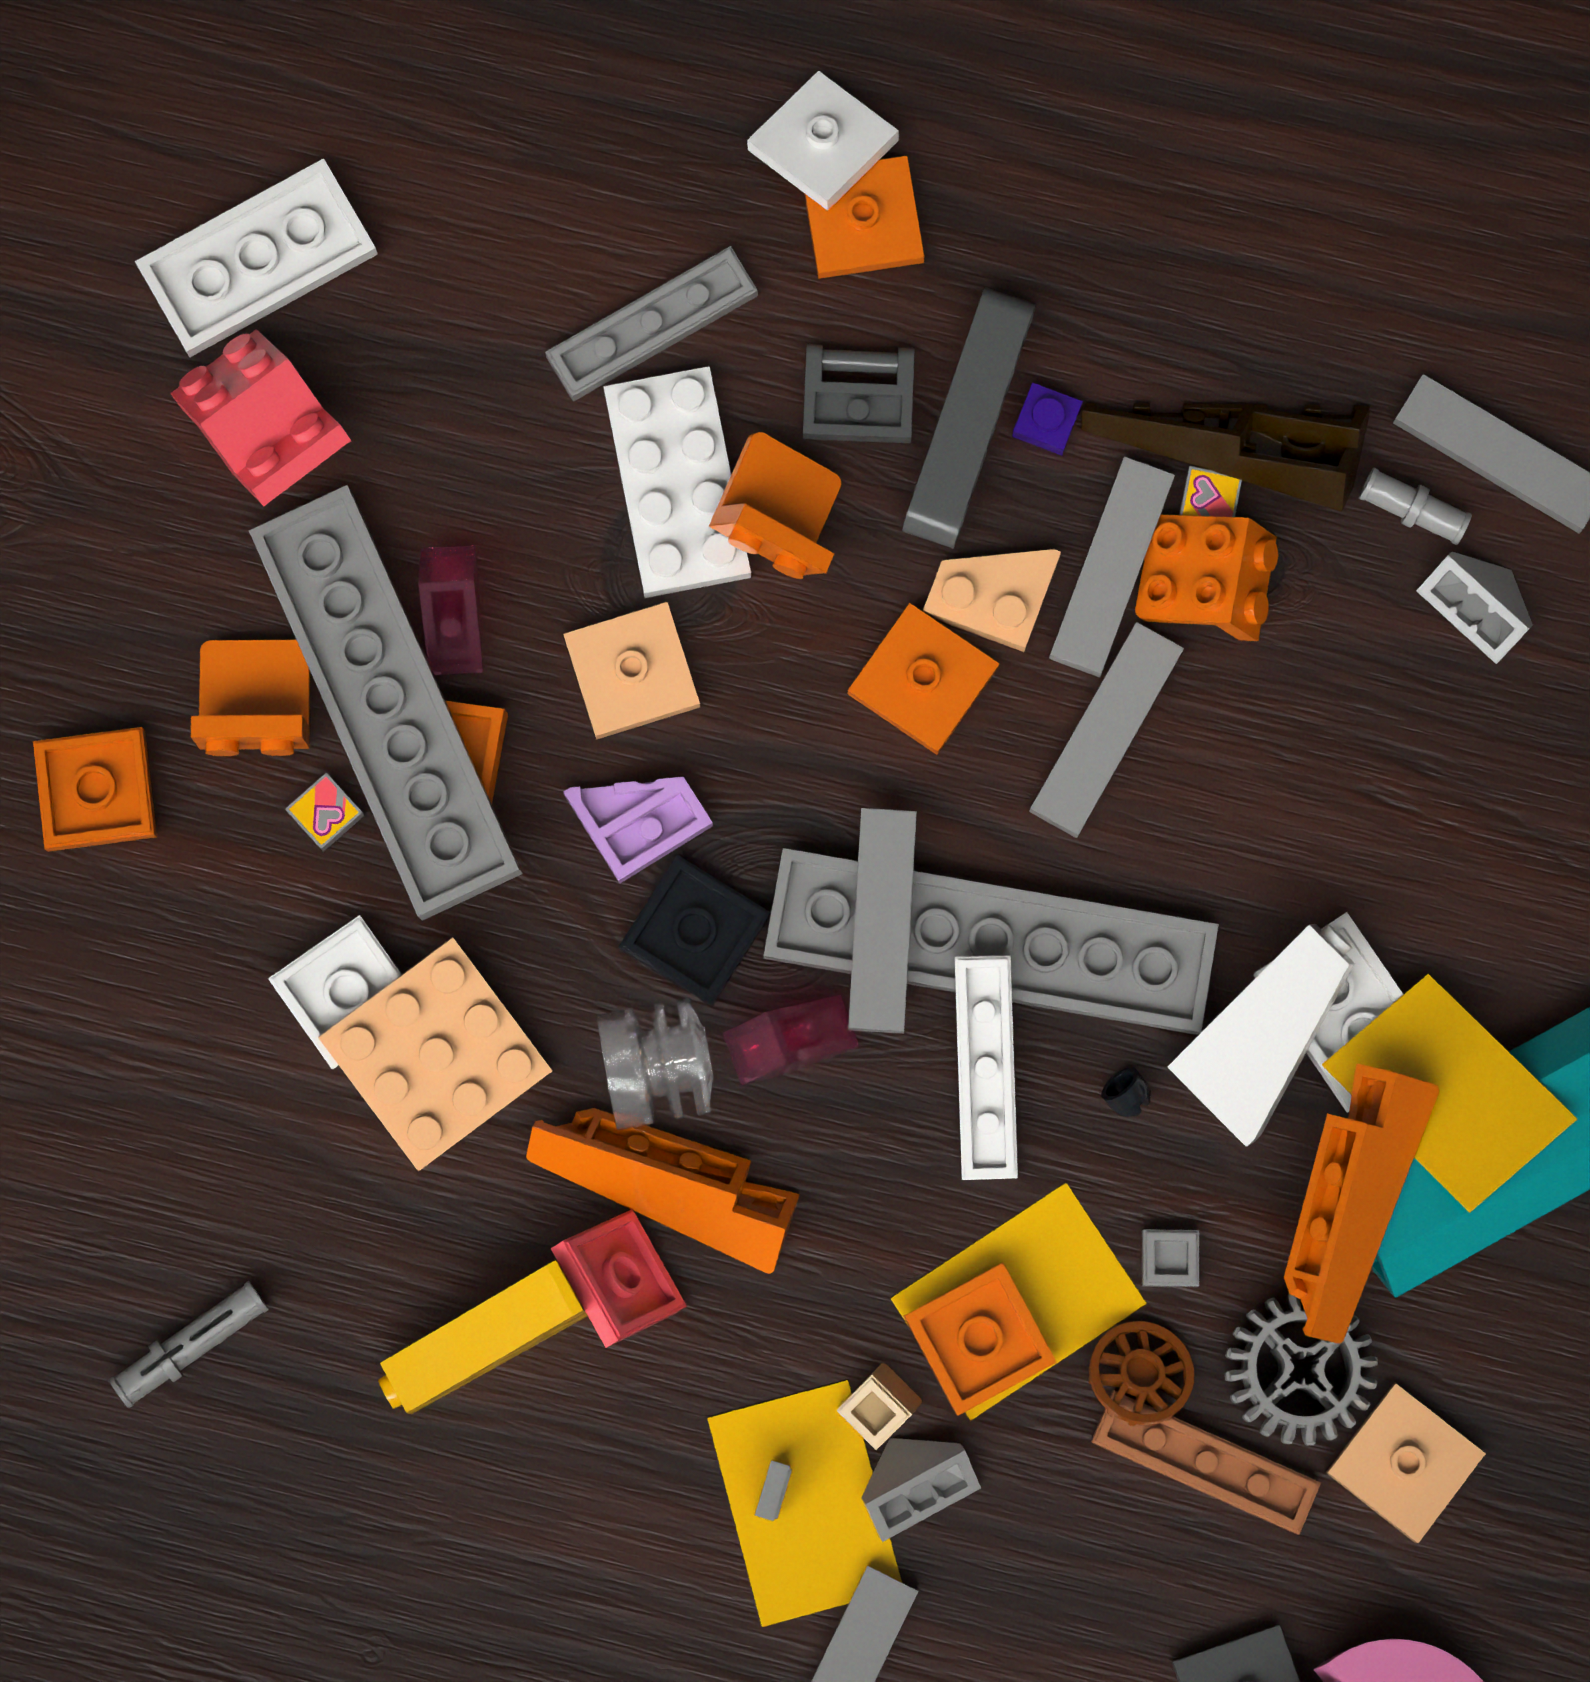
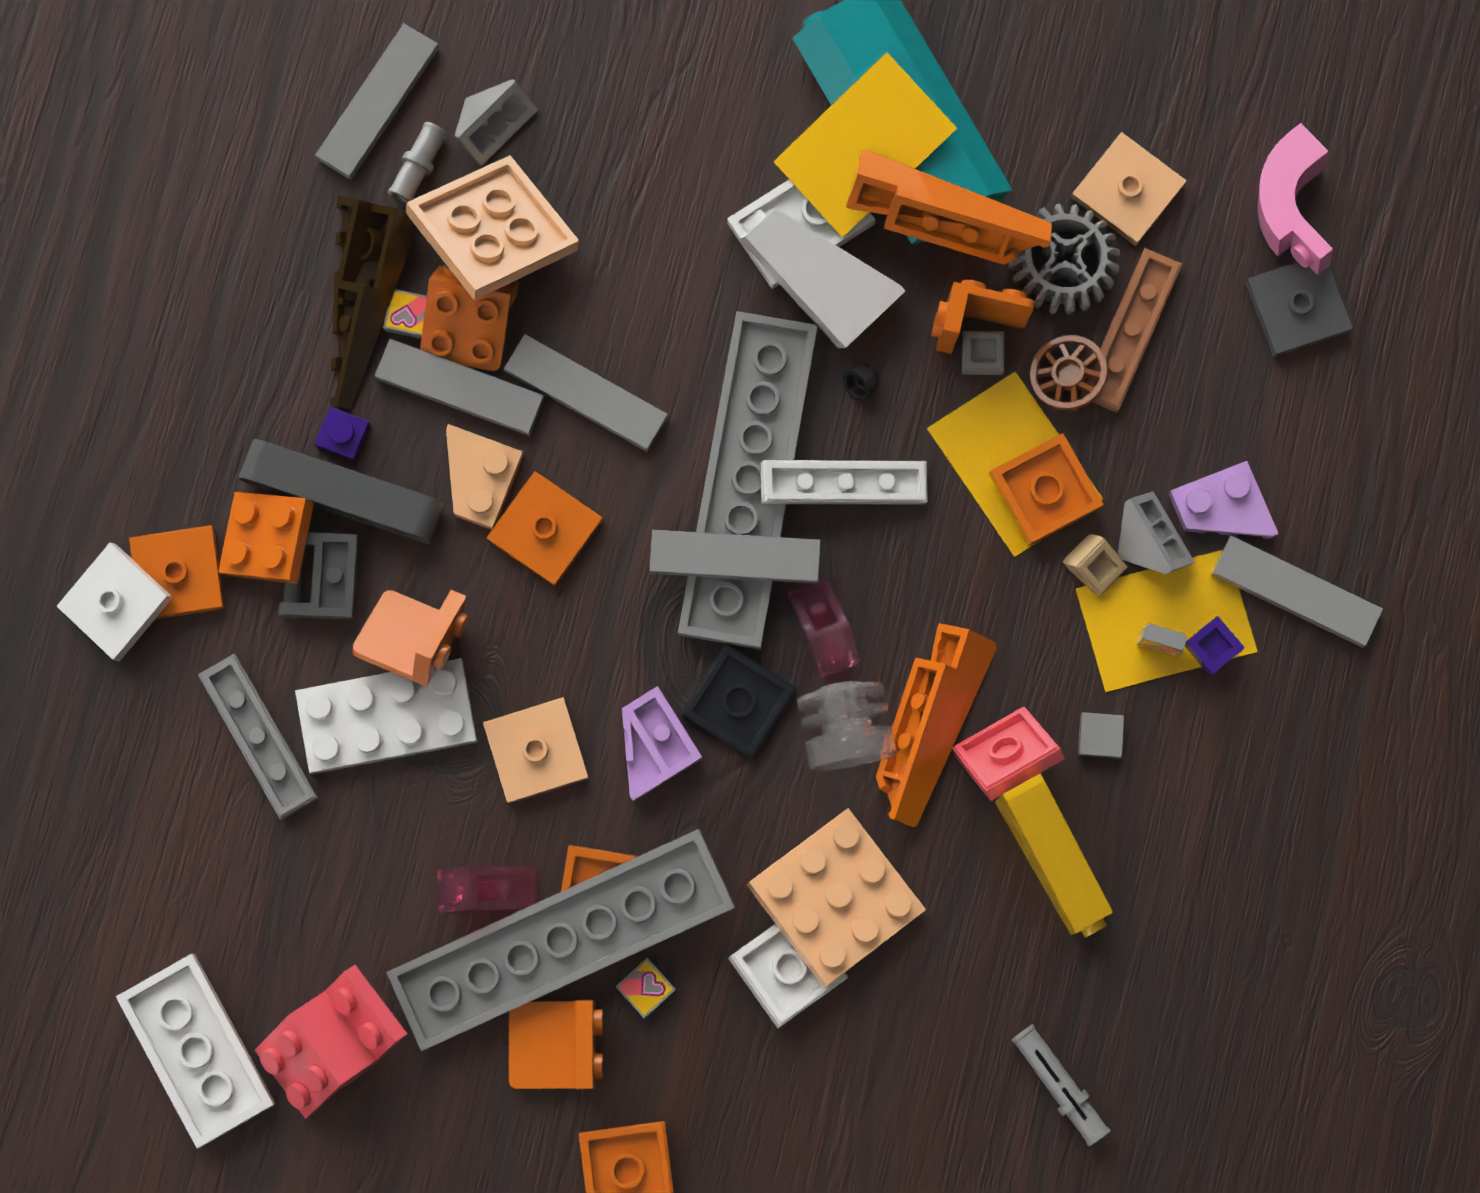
camera: 90 degrees left, 0 degrees up
none -> orange plate [218,492,314,584]
none -> light nougat plate [406,156,579,300]
none -> orange bracket [931,280,1035,354]
none -> light grey tile [1078,712,1124,759]
none -> lavender wing [1168,461,1279,539]
none -> dark purple plate [1185,616,1245,676]

